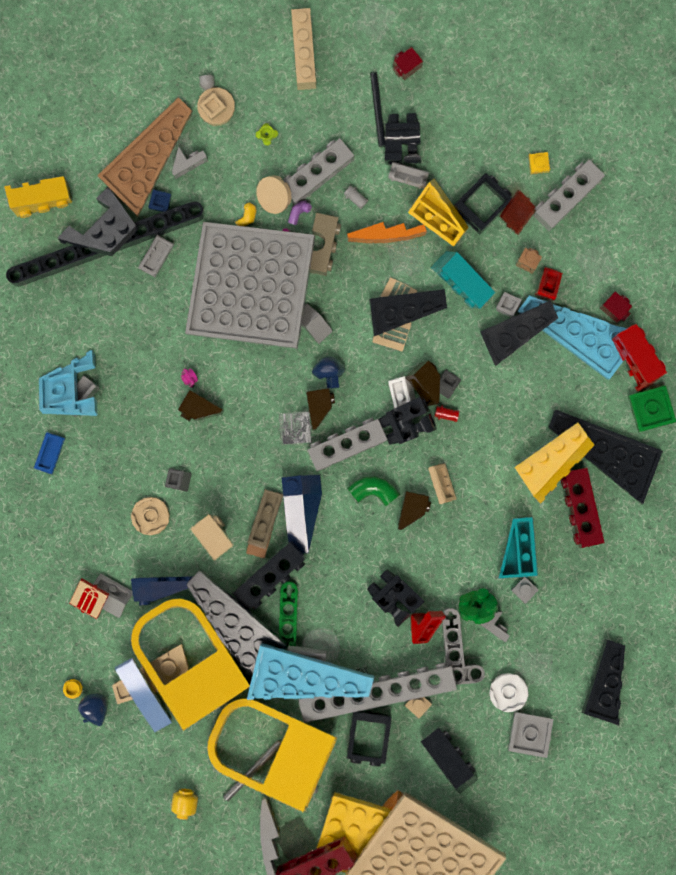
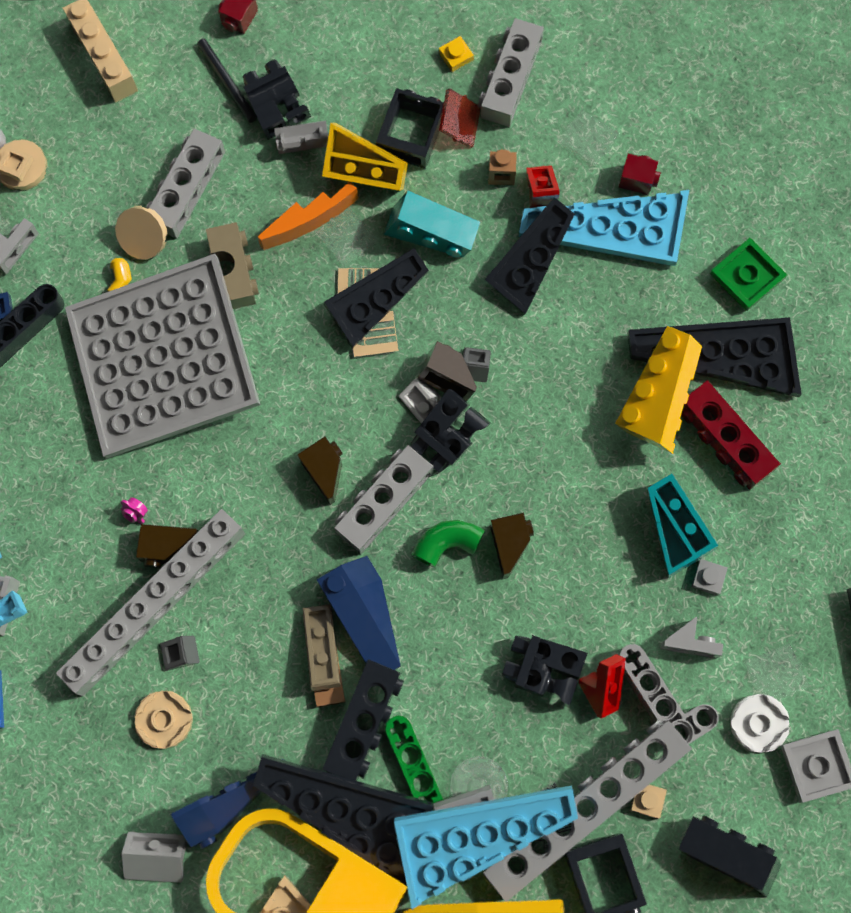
camera: 20 degrees left, 10 degrees down
piece [69,578,109,619] -> none
light grey plate [138,235,174,278] -> none
tan wedge [191,514,233,560] -> none
lime plate [255,123,278,146] -> none
clear piece [278,411,312,445] -> none
medium lavender arm [288,201,312,225] -> none
light grey slope [302,304,333,344] -> none
dark blue piece [312,356,346,389] -> none
light grey pin [344,186,368,210] -> none
tan plate [428,463,456,504] -> none
red pin [434,405,459,423] -> none
green plate [458,588,498,624] -> none
light grey plate [496,292,522,318] -> none
red wedge [612,323,667,392] -> none
none -> light grey brick [56,509,245,696]

